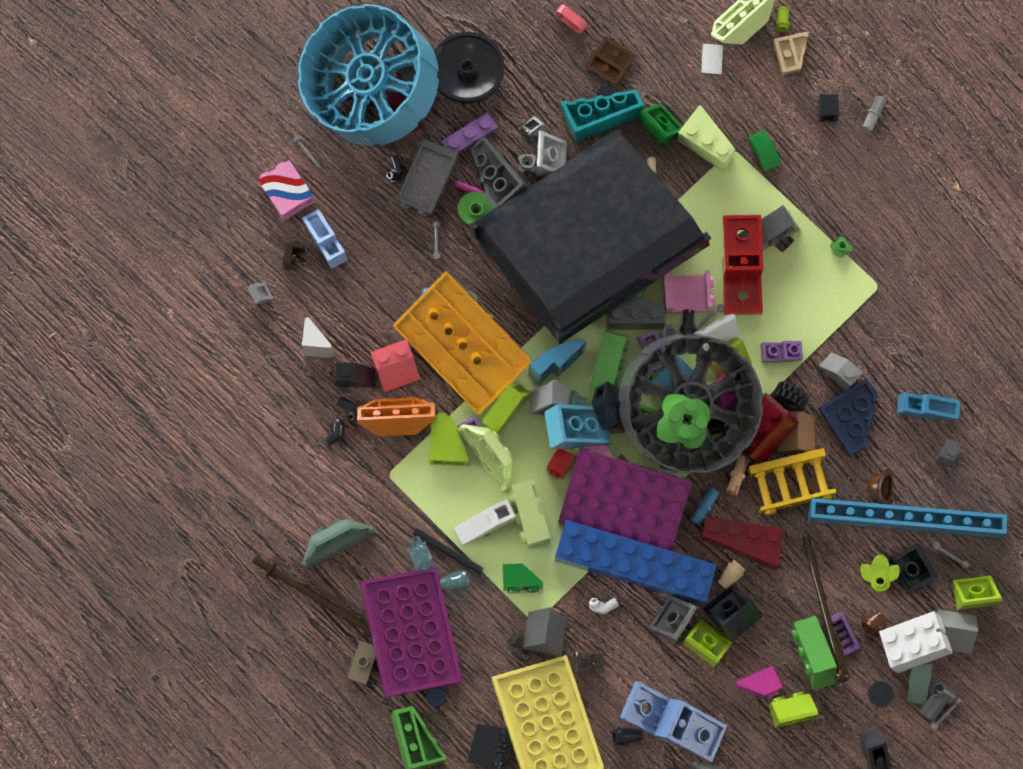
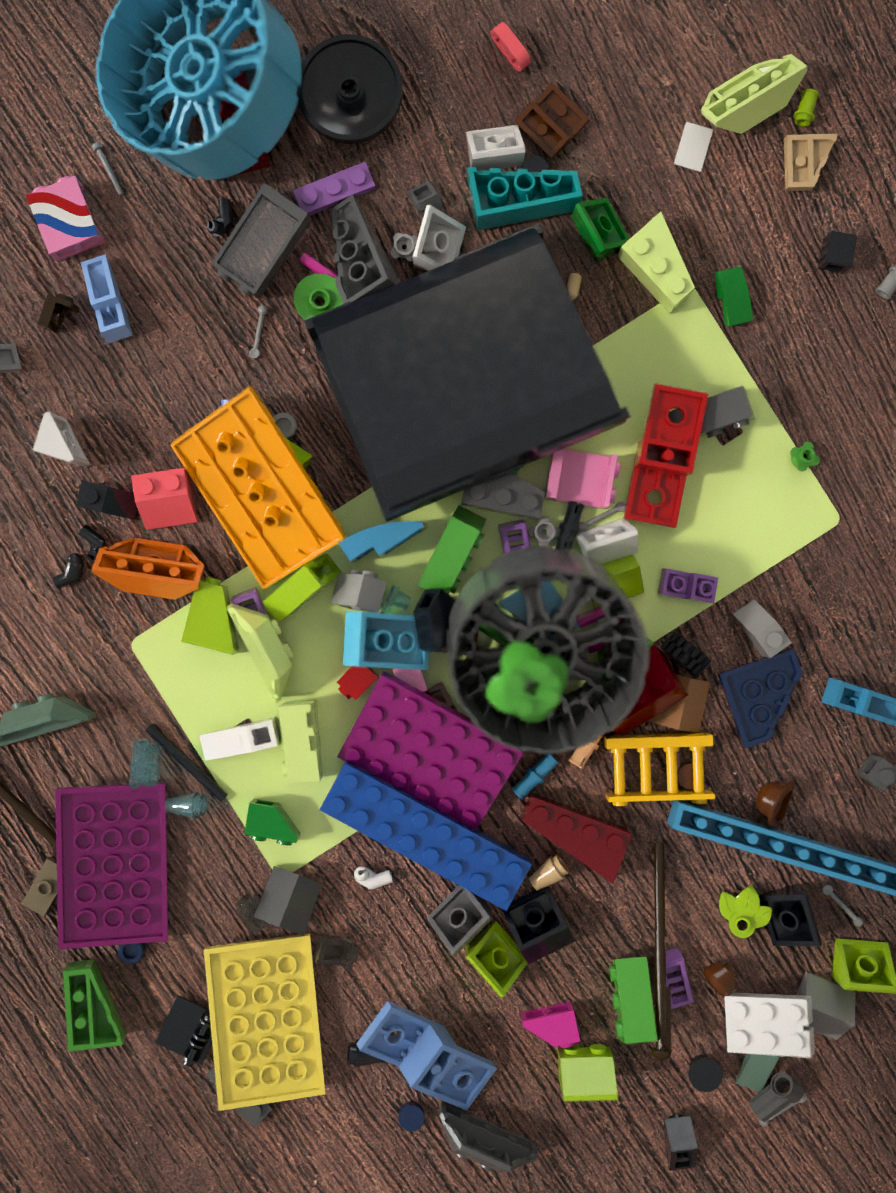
camera: 20 degrees right, 15 degrees up
none -> white slope [466,125,525,170]

